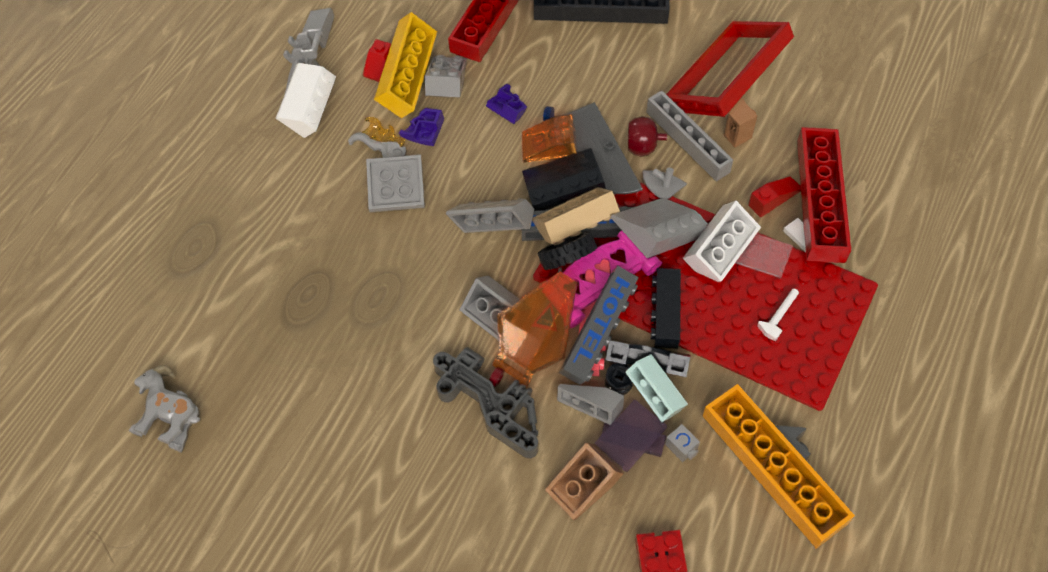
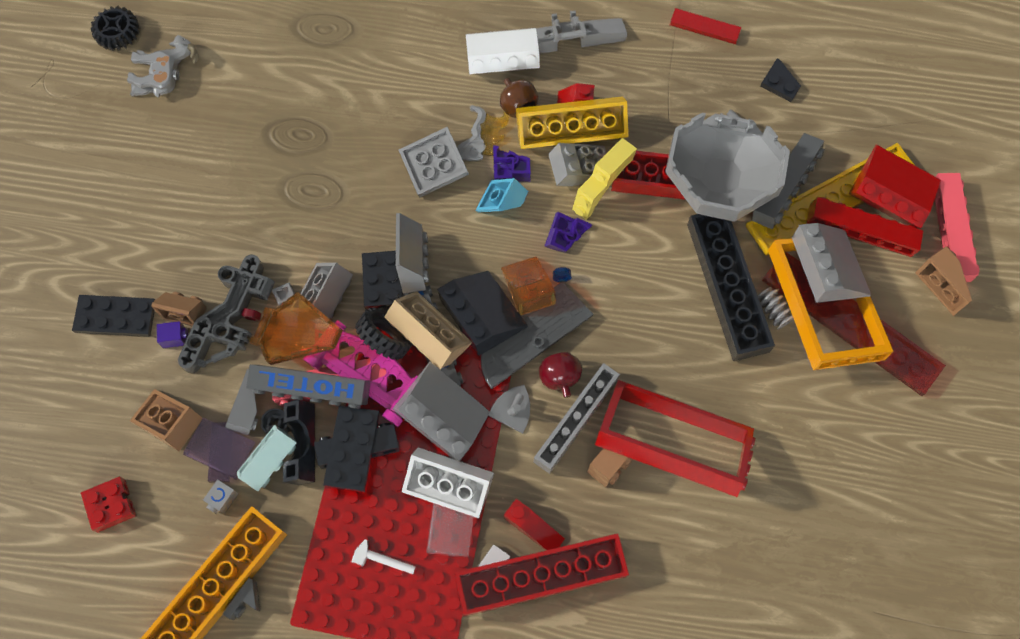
camera: 70 degrees right, 10 degrees up
none -> black plate [72,295,155,337]
none -> black gear [90,6,140,51]
none -> medium nougat slope [151,292,207,326]
none -> dark purple brick [157,321,189,348]
none -> light grey tile [272,282,297,308]
none -> black plate [323,405,380,492]
none -> black piece [362,251,404,312]
none -> medium azure slope [476,178,529,212]
none -> reddish brown piece [500,78,539,118]
none -> light yellow arch [572,138,637,220]

